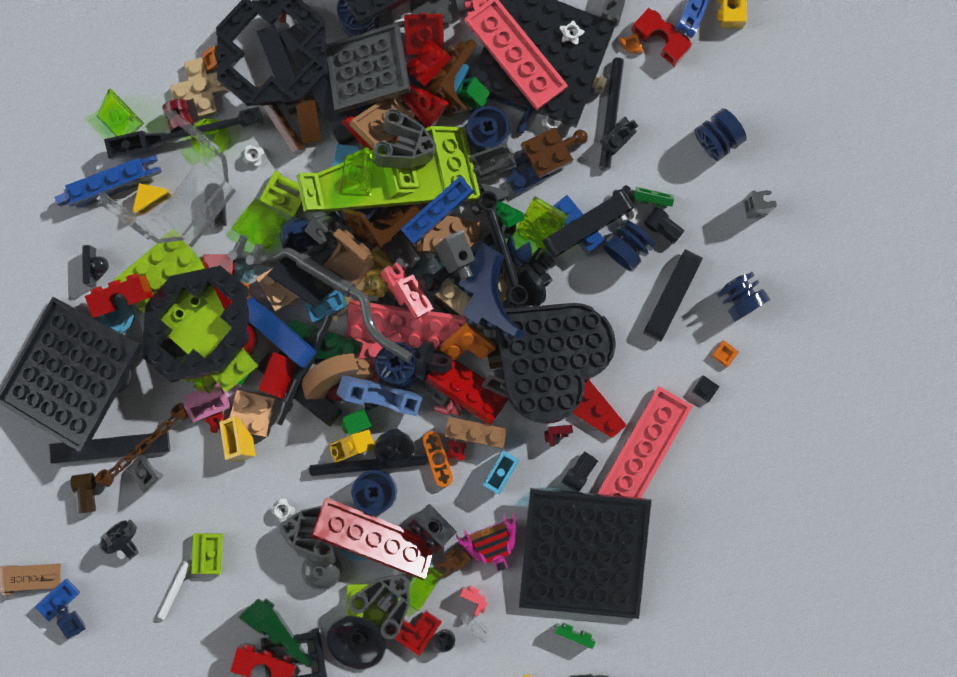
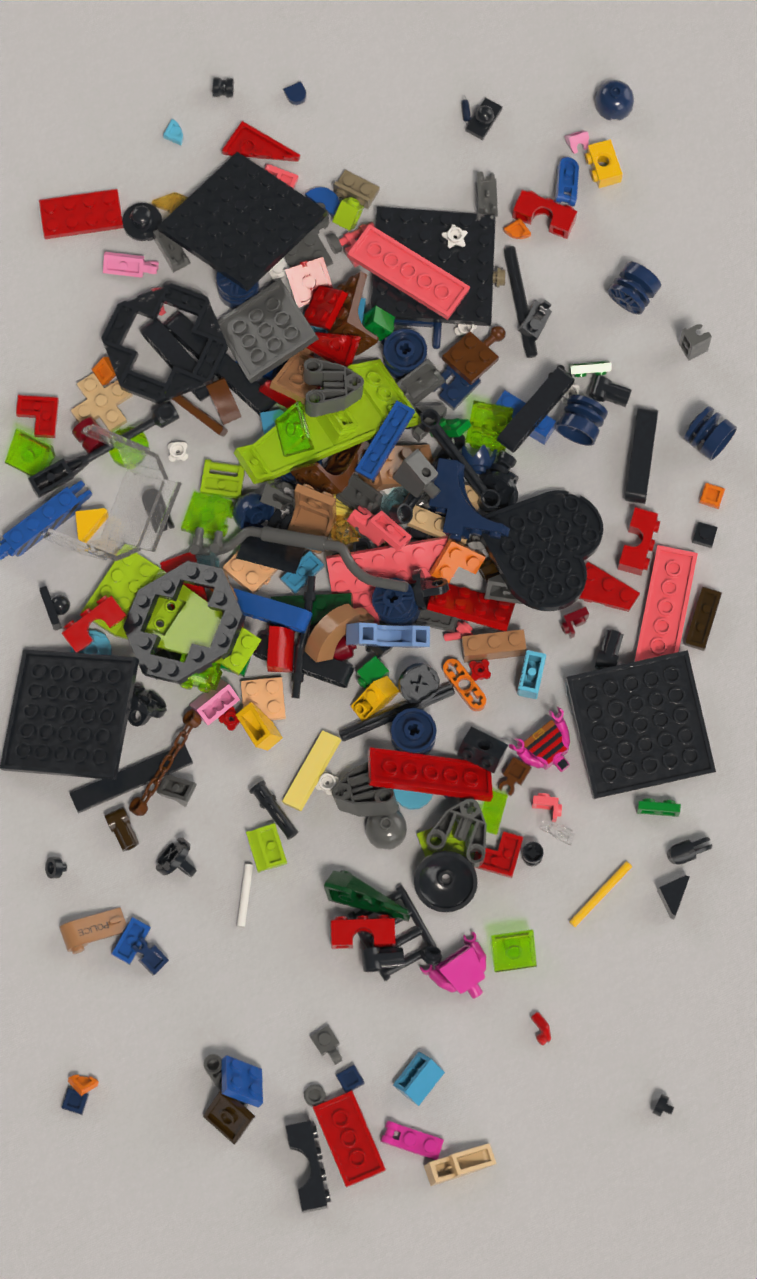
camera: 20 degrees left, 10 degrees down
none -> red plate [16,395,59,438]
none -> black tile [45,857,67,878]
none -> black tile [128,686,167,727]
none -> black pin [249,780,299,840]
none -> light yellow tile [282,730,342,811]
none -> red arch [618,507,661,576]
none -> dark brown plate [685,587,722,651]

